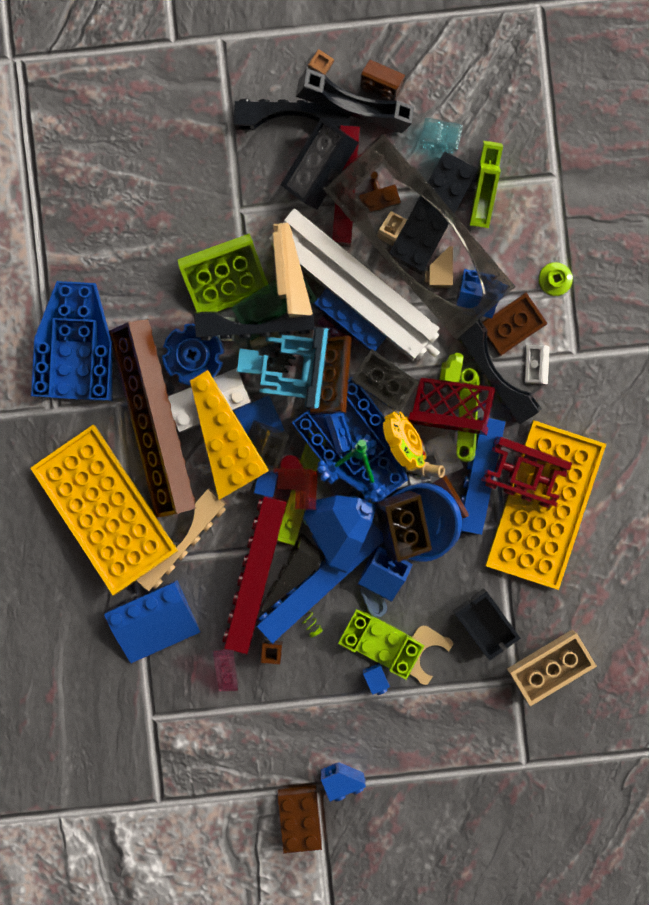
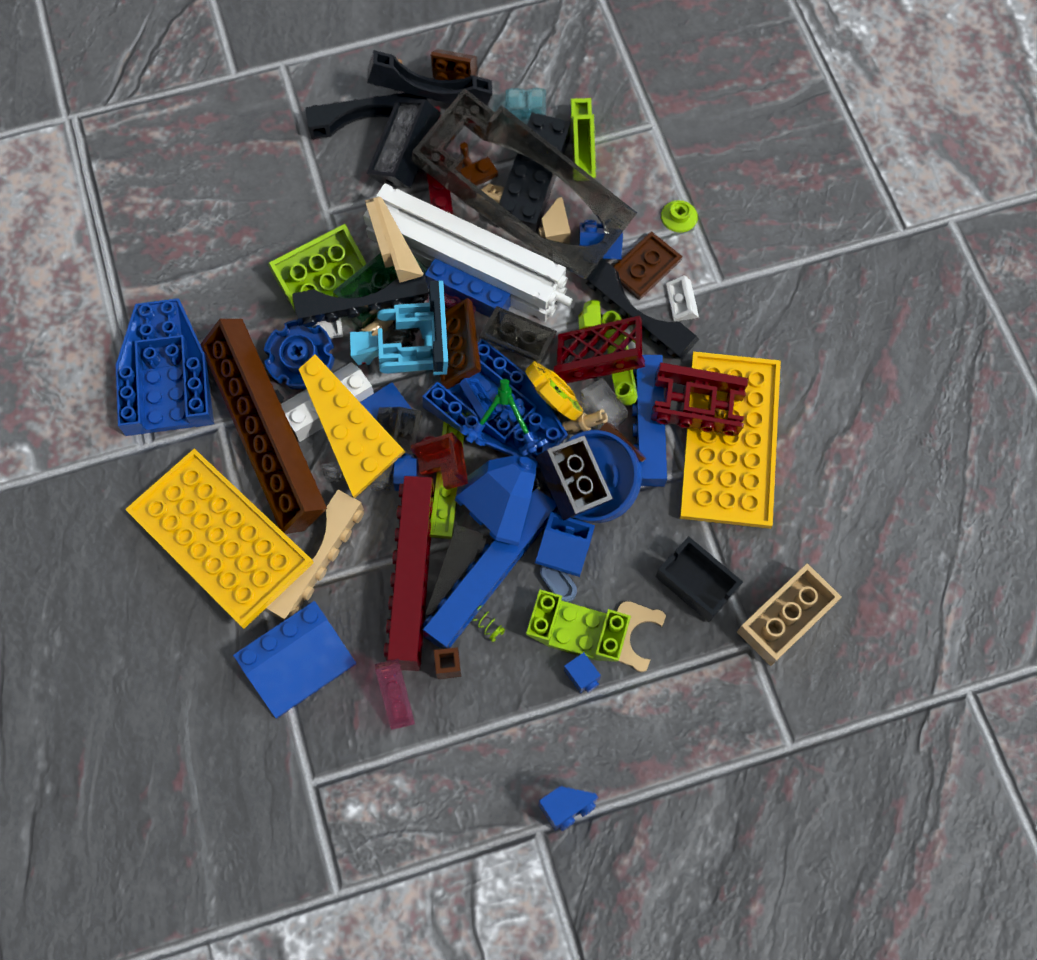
camera: 10 degrees left, 20 degrees down
reddish brown brick [278,785,322,854] -> none

